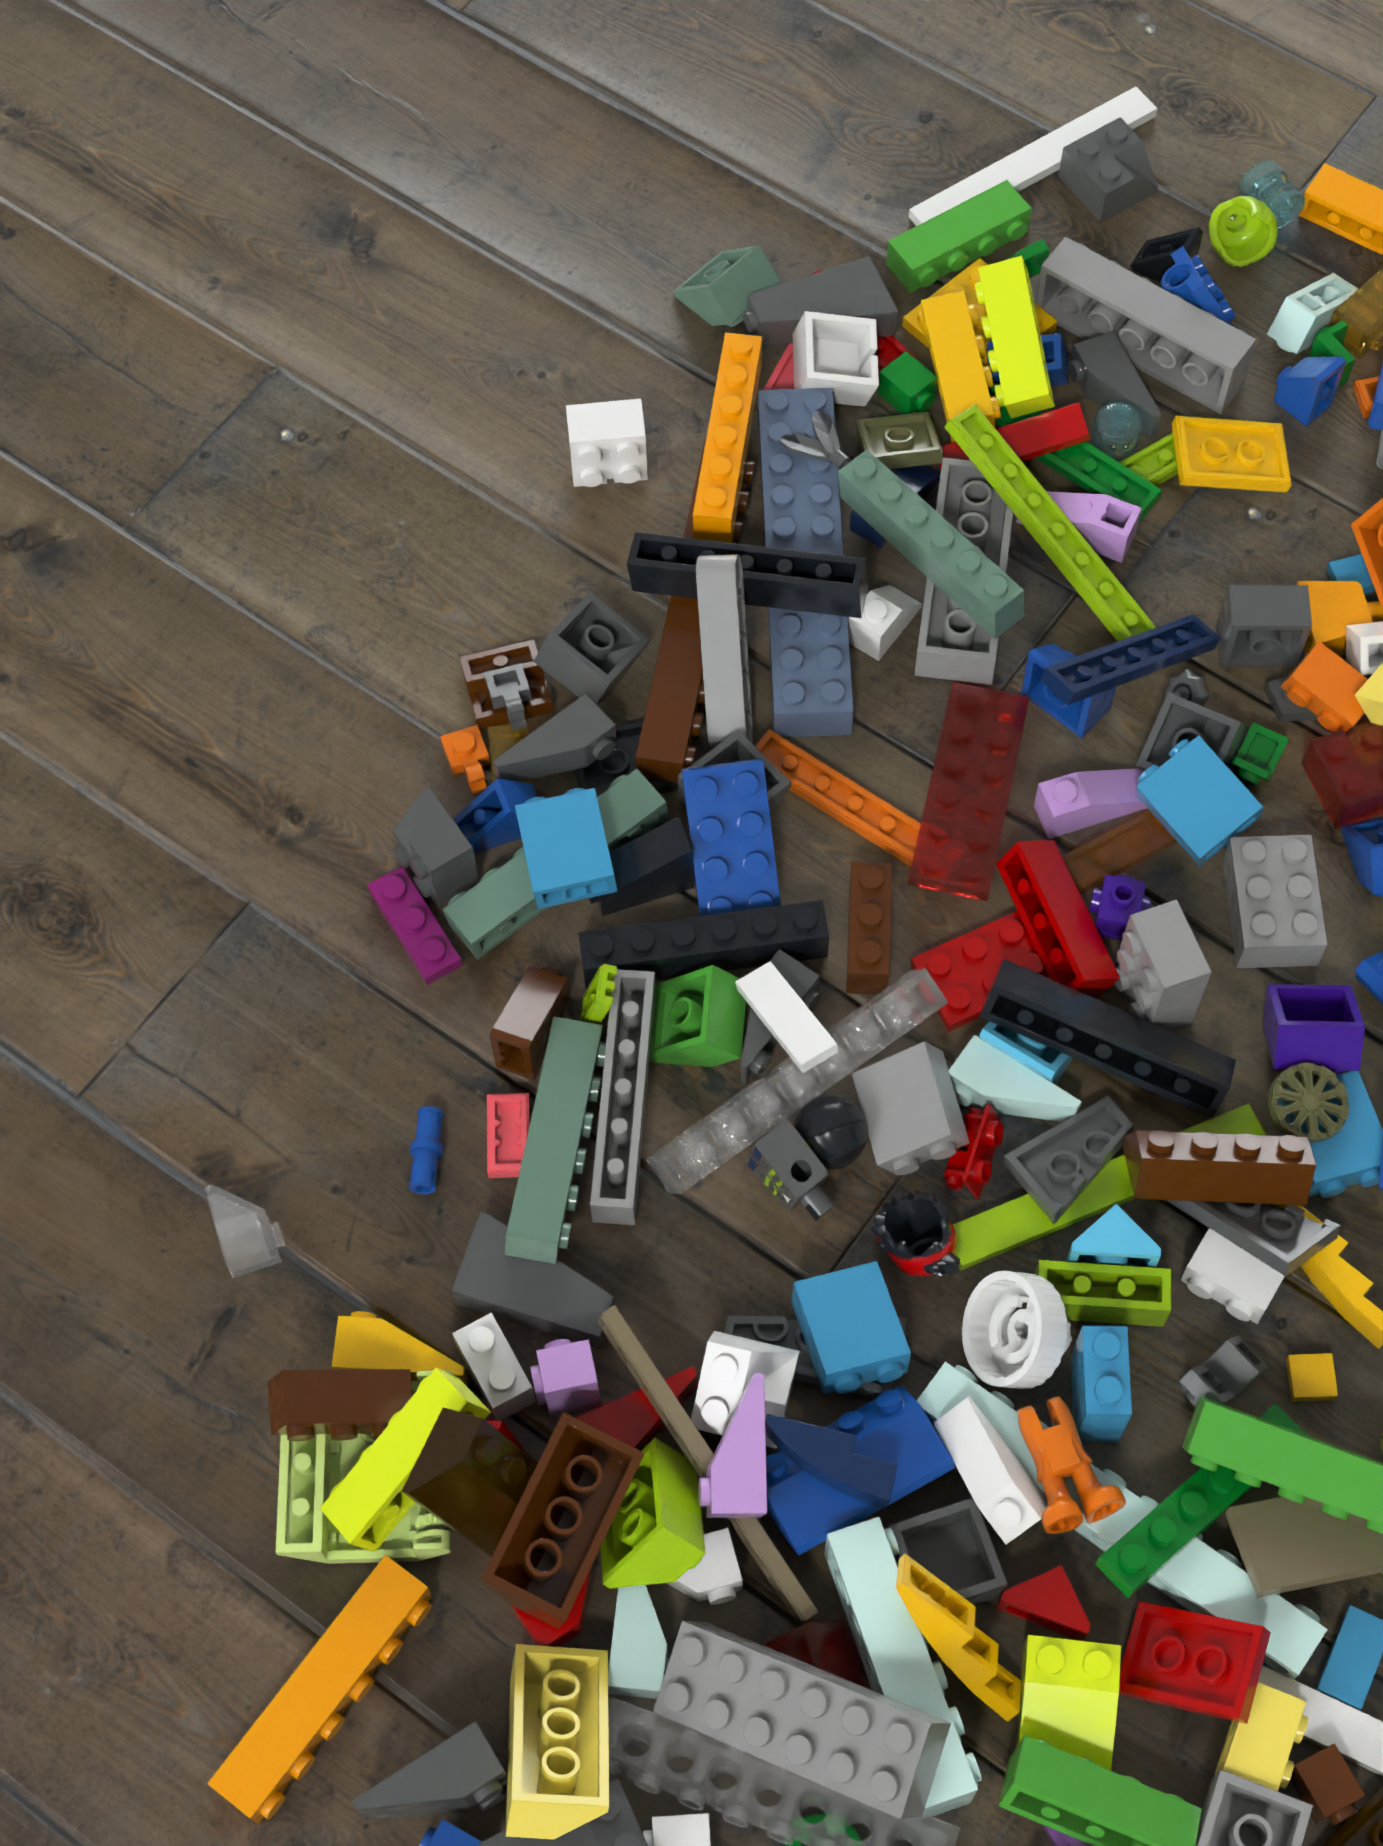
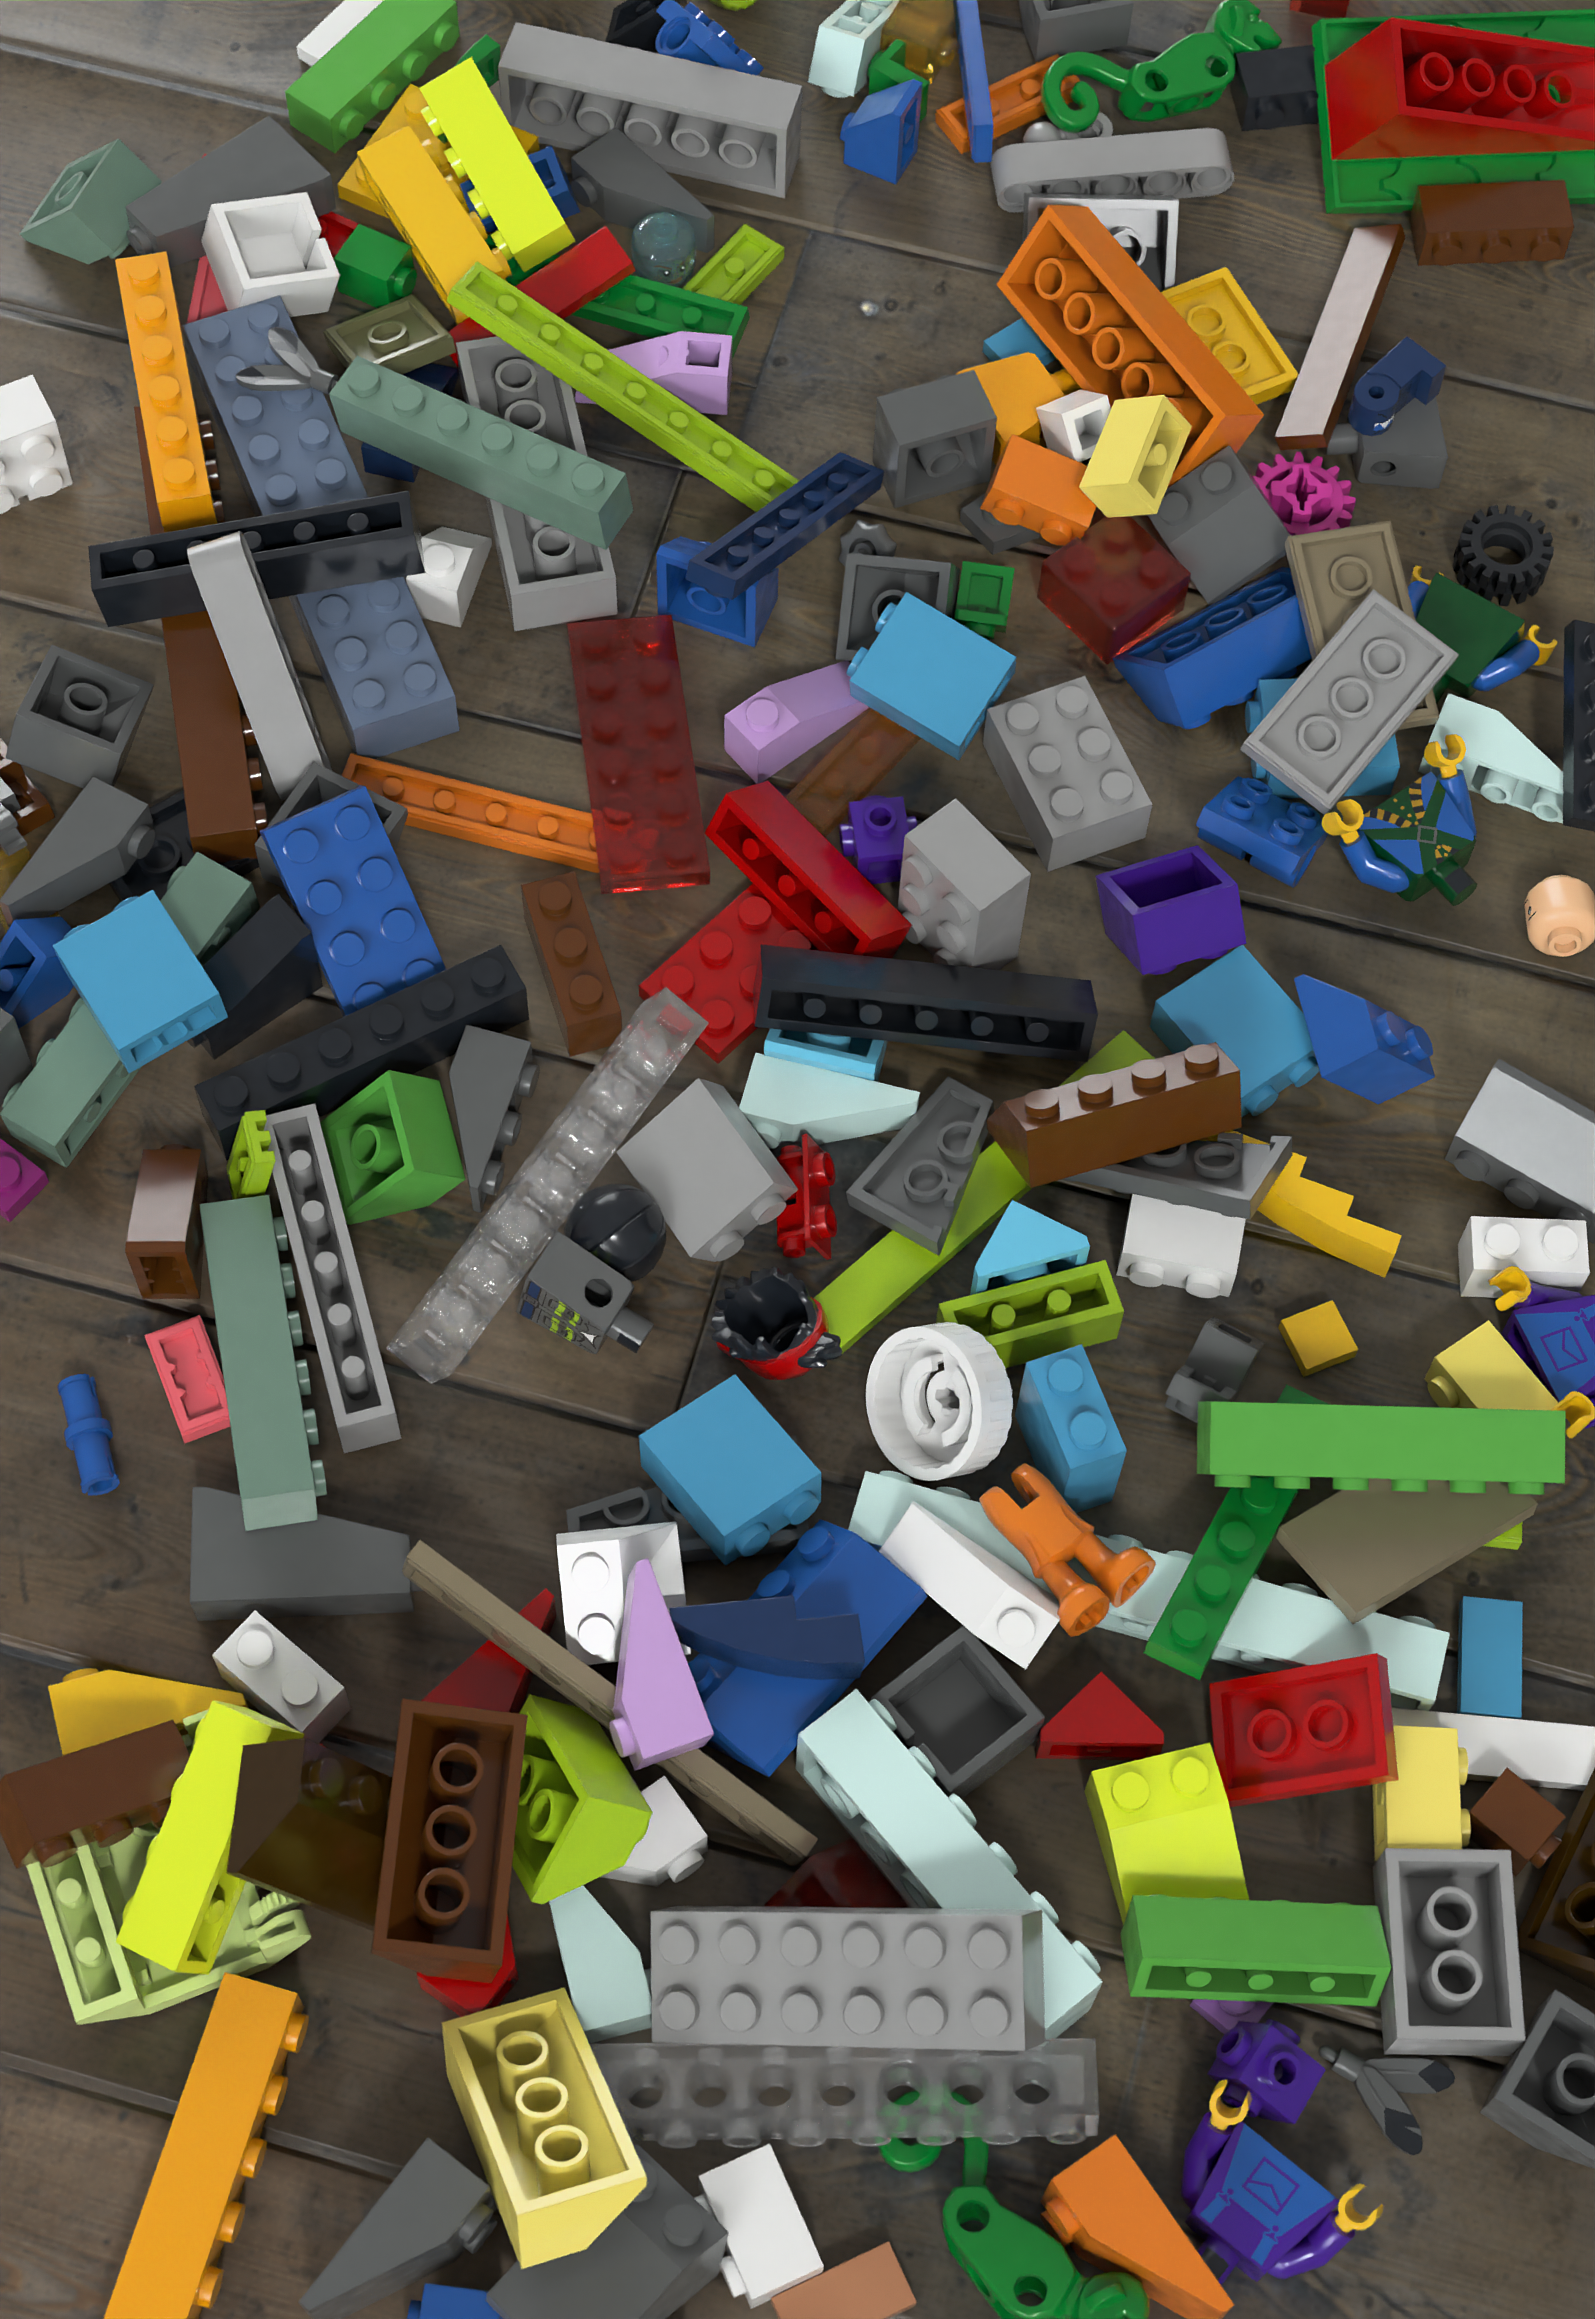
camera: 25 degrees left, 0 degrees up
lavender brick [530,1339,601,1417] -> none
white tile [735,961,839,1073] -> none
yellow slope [896,1554,1021,1722] -> none
yellow tile [1171,416,1292,493] -> none
olive wheel [1268,1062,1349,1143] -> none

